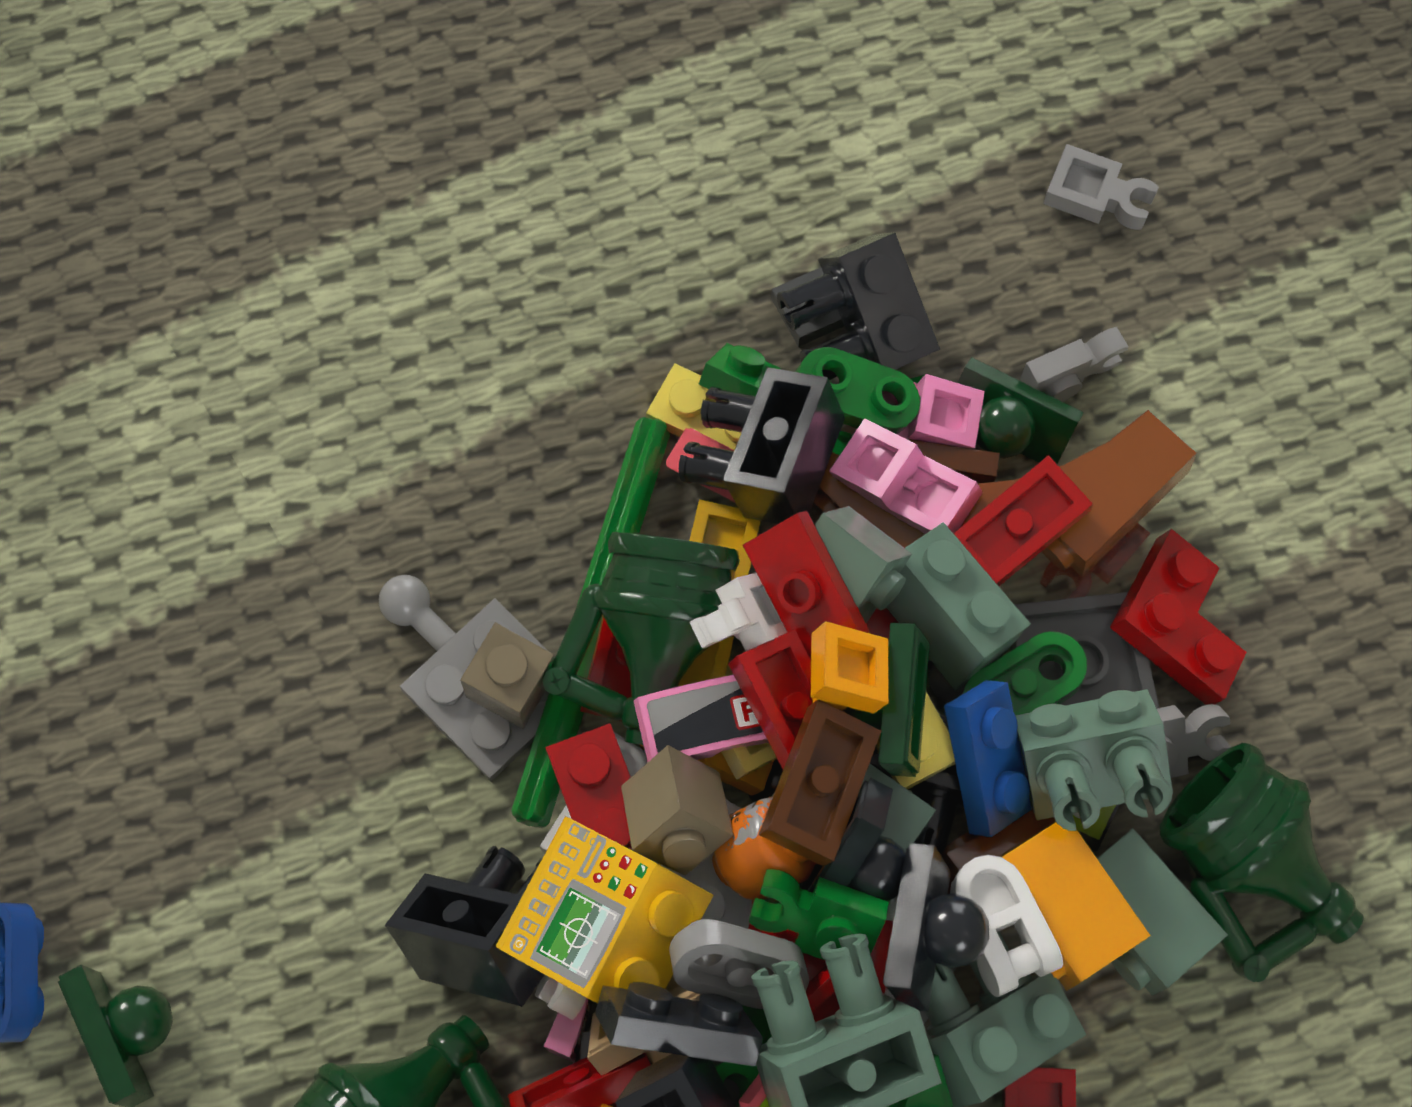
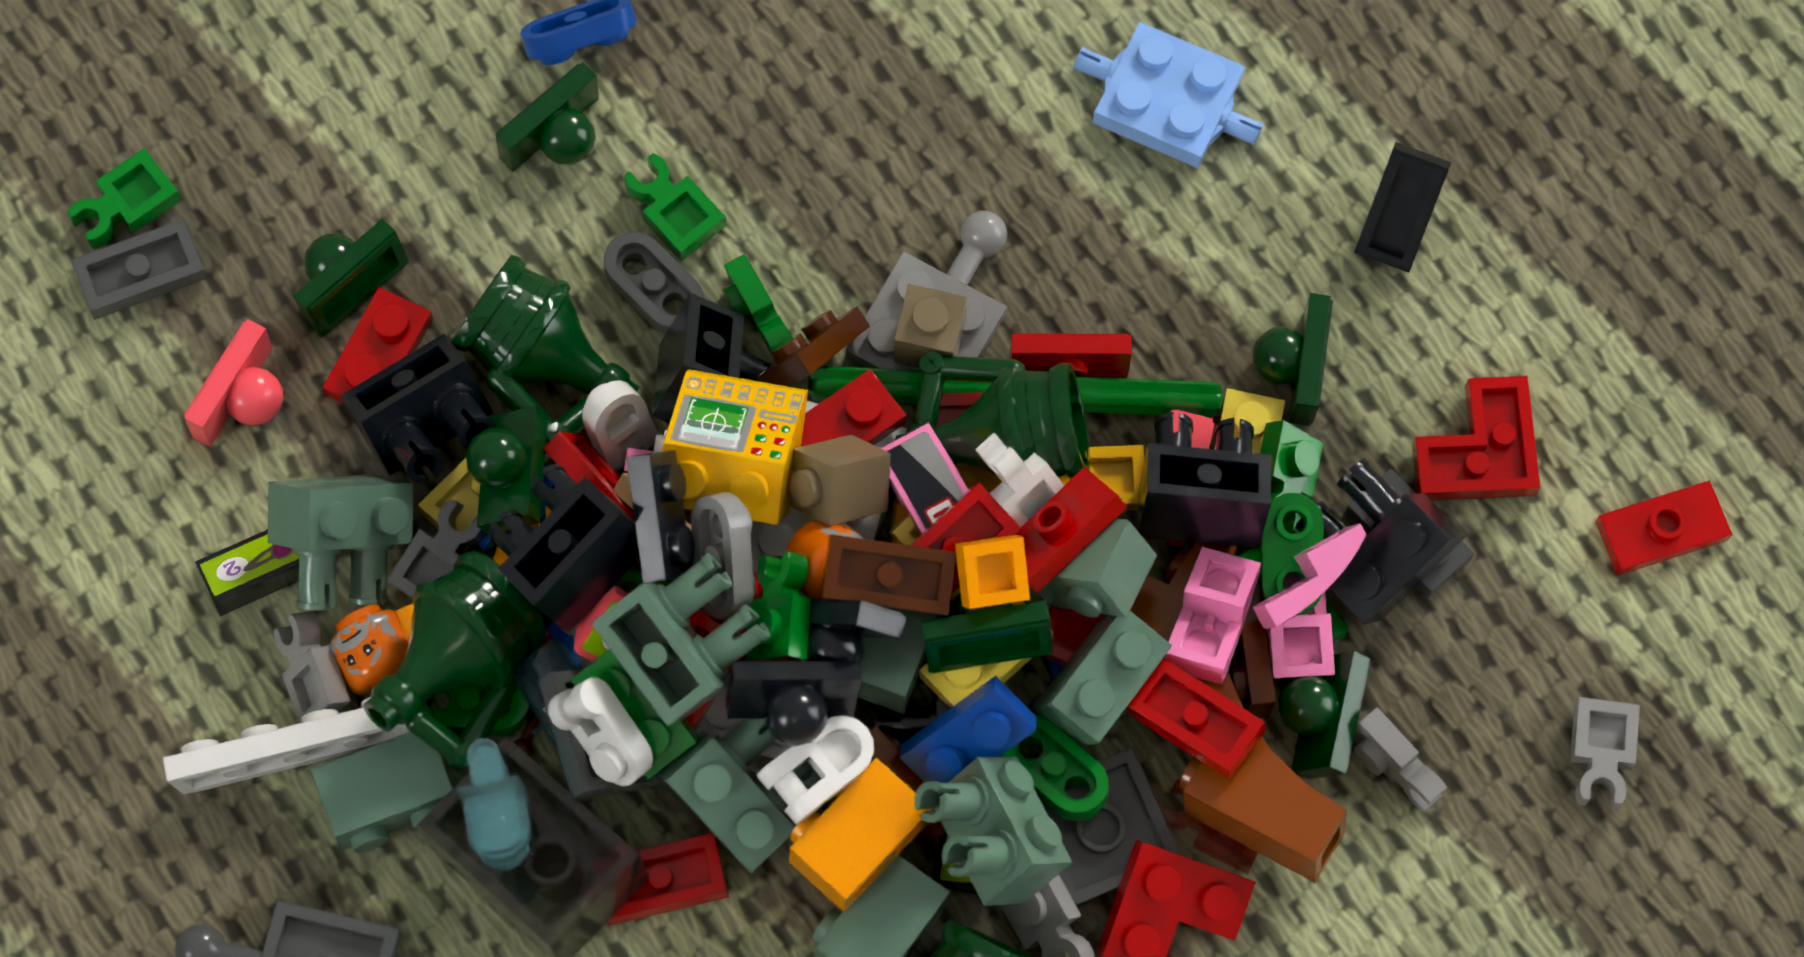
camera: 70 degrees right, 0 degrees up
none -> white plate [582,380,659,472]
none -> dark grey plate [604,232,704,334]
none -> green plate [624,153,726,261]
none -> green plate [722,254,792,362]
none -> reddish brown plate [757,306,870,387]
none -> red plate [1009,333,1132,379]
none -> light blue plate [1073,22,1264,168]
none -> dark green tile [1252,293,1333,426]
none -> bright pink slope [1252,524,1366,629]
none -> black tile [1354,142,1451,273]
none -> red plate [1412,376,1541,501]
none -> red plate [1595,480,1732,576]

